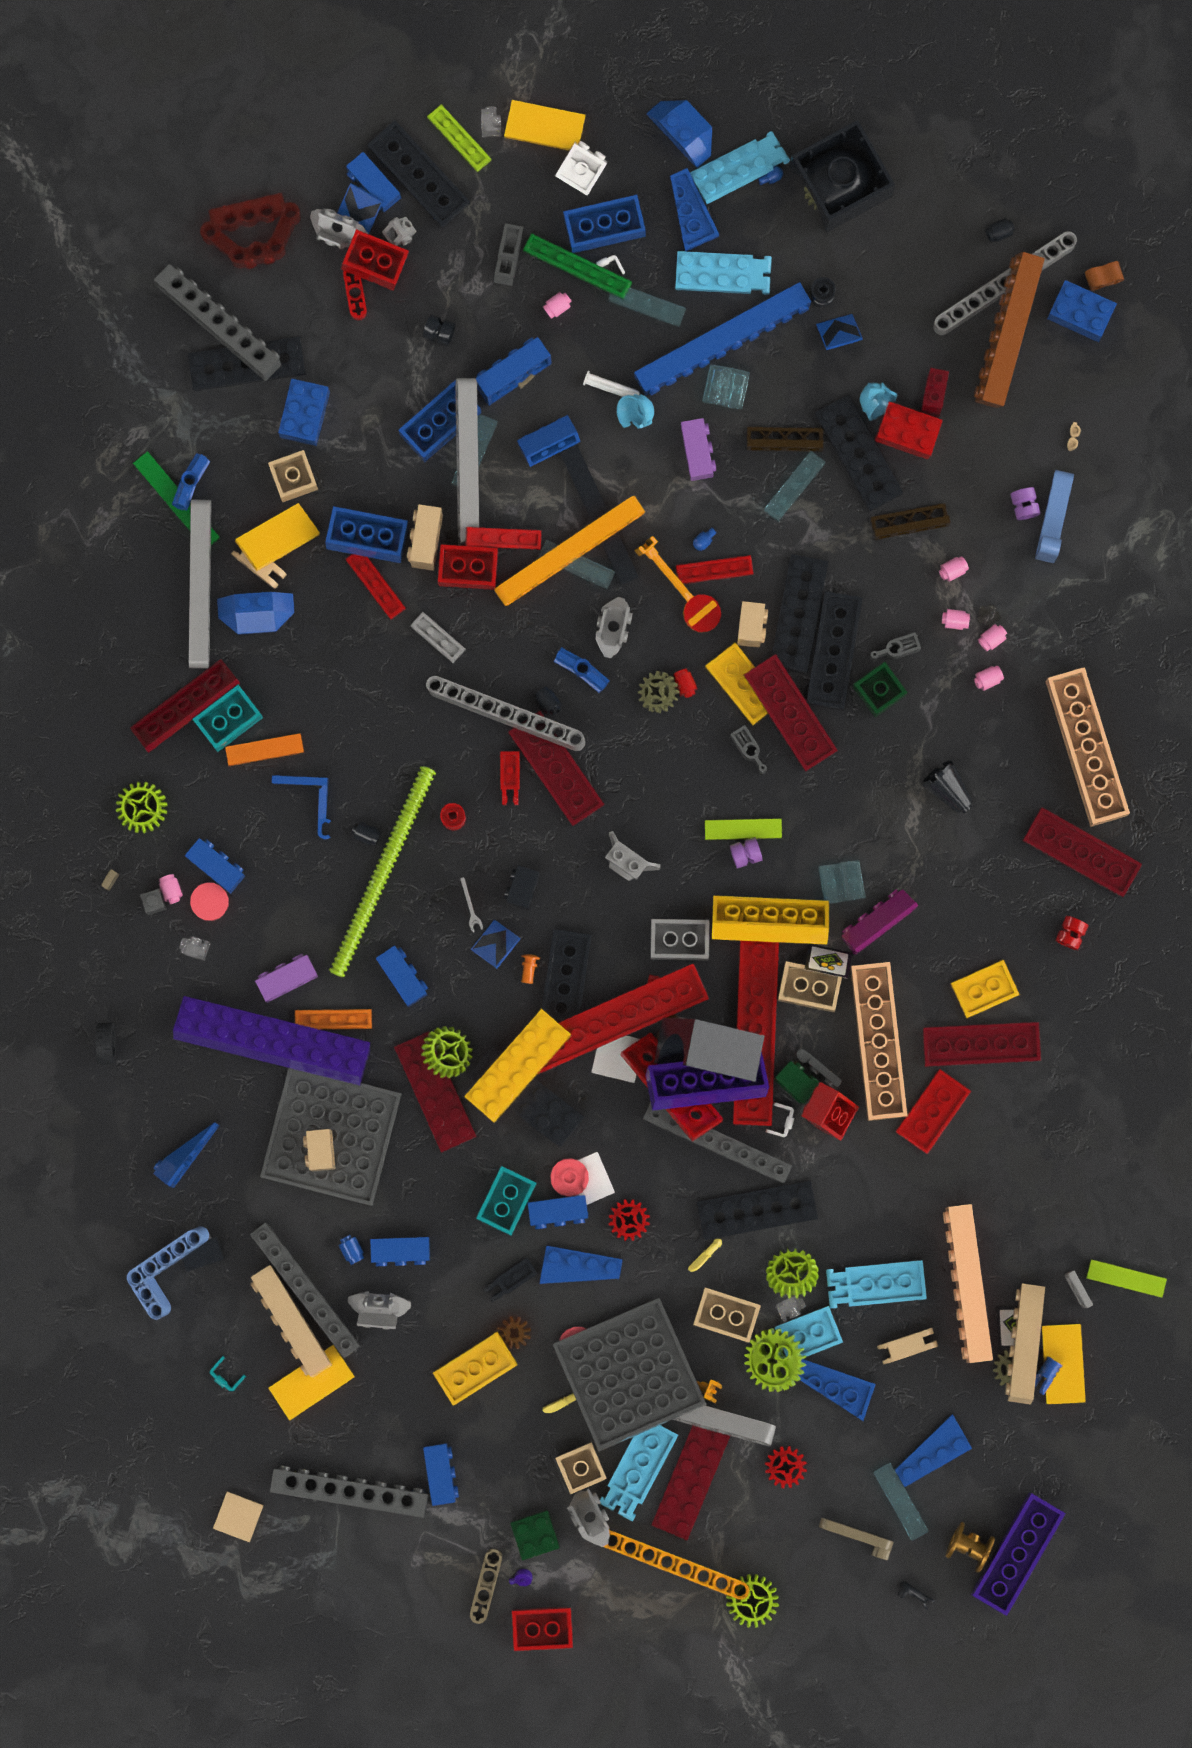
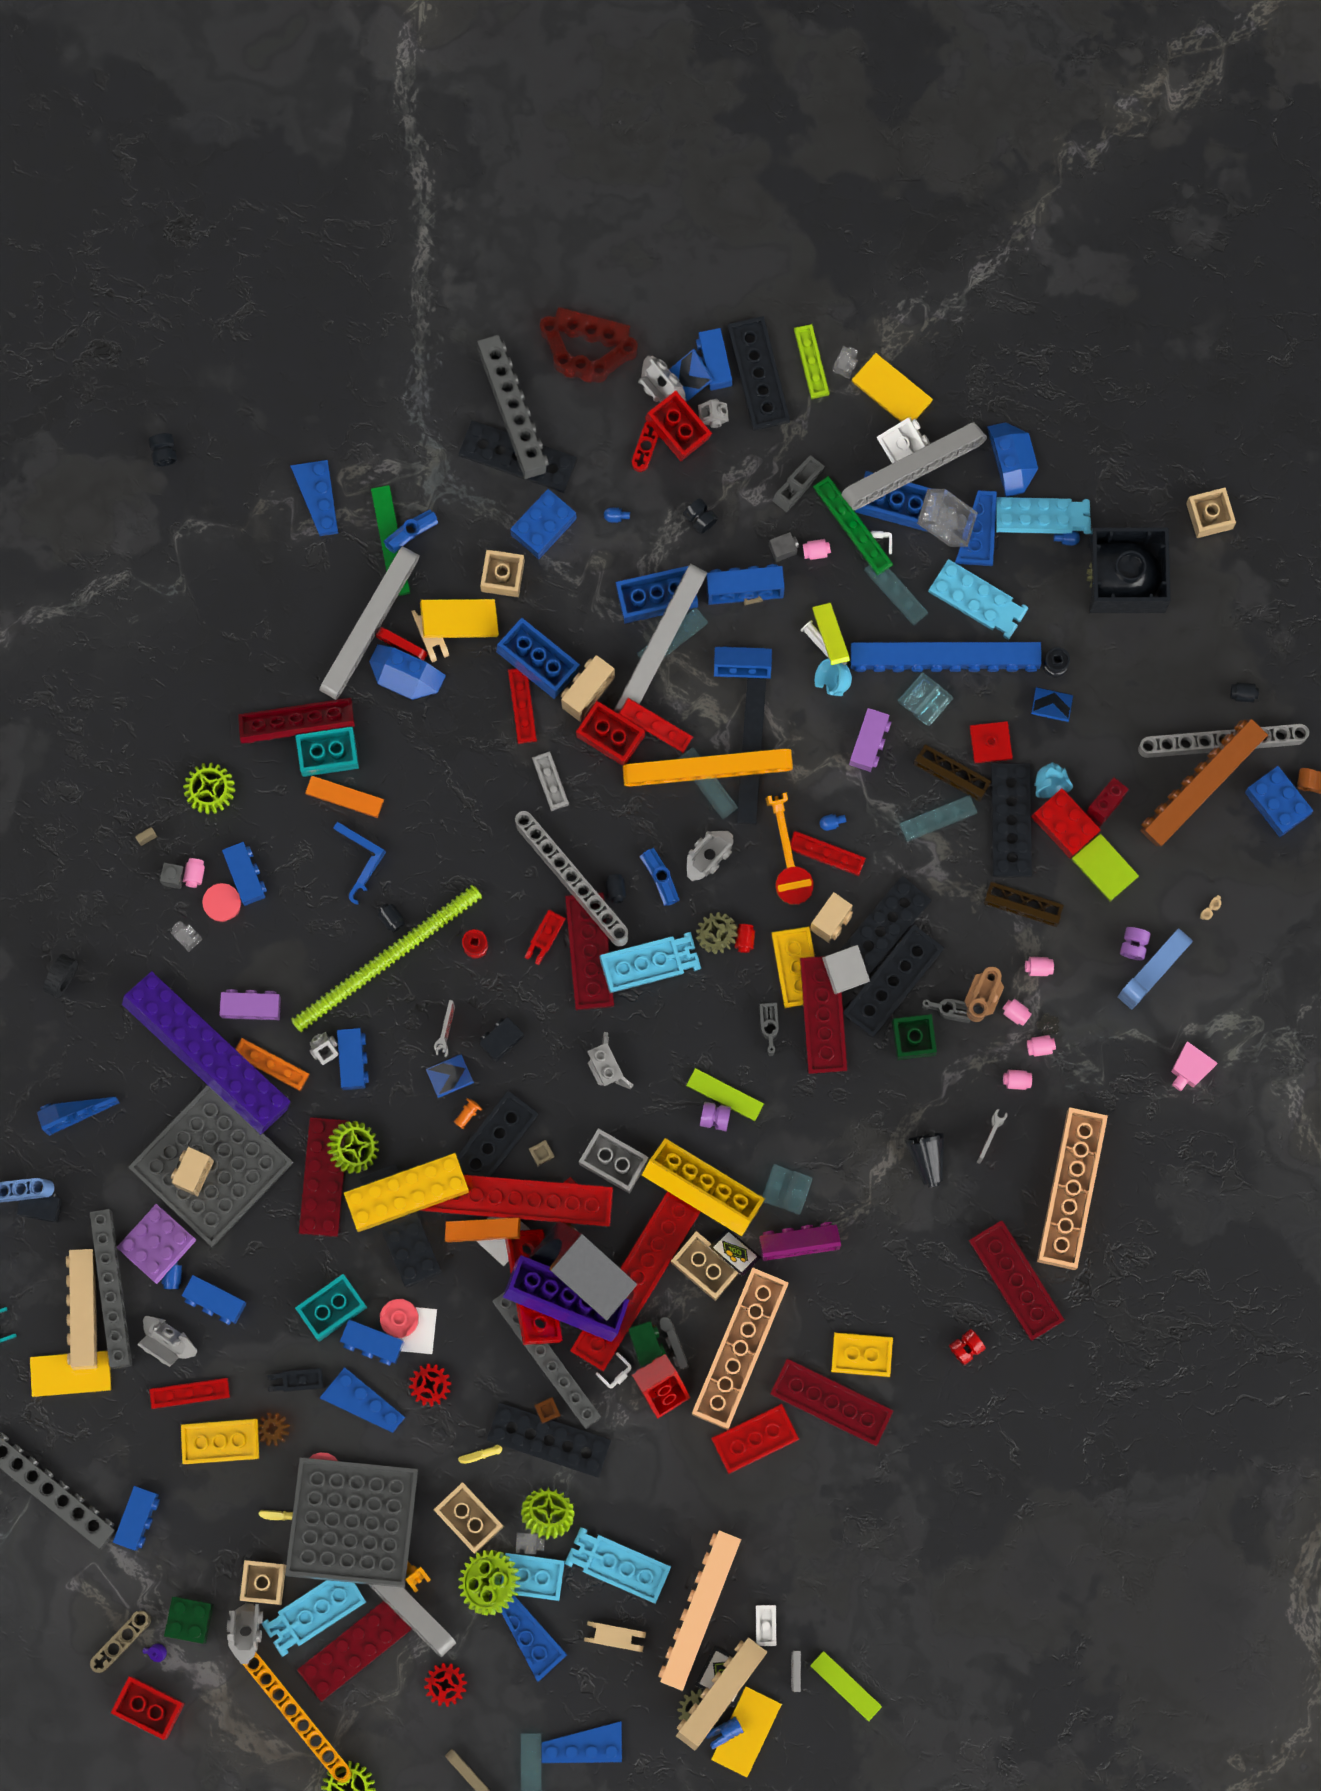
camera: 25 degrees right, 5 degrees down
none -> medium lavender plate [116,1204,196,1284]
none -> red tile [149,1378,230,1409]
none -> blue wing [291,460,338,536]
none -> light grey brick [309,1032,339,1065]
none -> red beam [376,627,428,661]
none -> orange tile [445,1218,521,1242]
none -> dark tan tile [529,1140,555,1166]
none -> reddish brown panel [534,1397,561,1424]
none -> medium azure hinge [599,932,701,993]
none -> blue cylinder [604,507,630,523]
none -> white plate [756,1605,776,1646]
none -> flat silver brick [769,532,799,562]
none -> neon yellow tile [812,603,850,665]
none -> light grey tile [822,945,870,994]
none -> light grey beam [841,422,987,510]
none -> clear brick [917,489,978,547]
none -> medium nougat piece [964,967,1004,1022]
none -> red plate [970,721,1012,764]
none -> light grey flag [977,1109,1007,1164]
none -> lime tile [1072,834,1139,901]
none -> bright pink torso [1171,1041,1217,1091]
none -> tan brick [1186,488,1236,538]

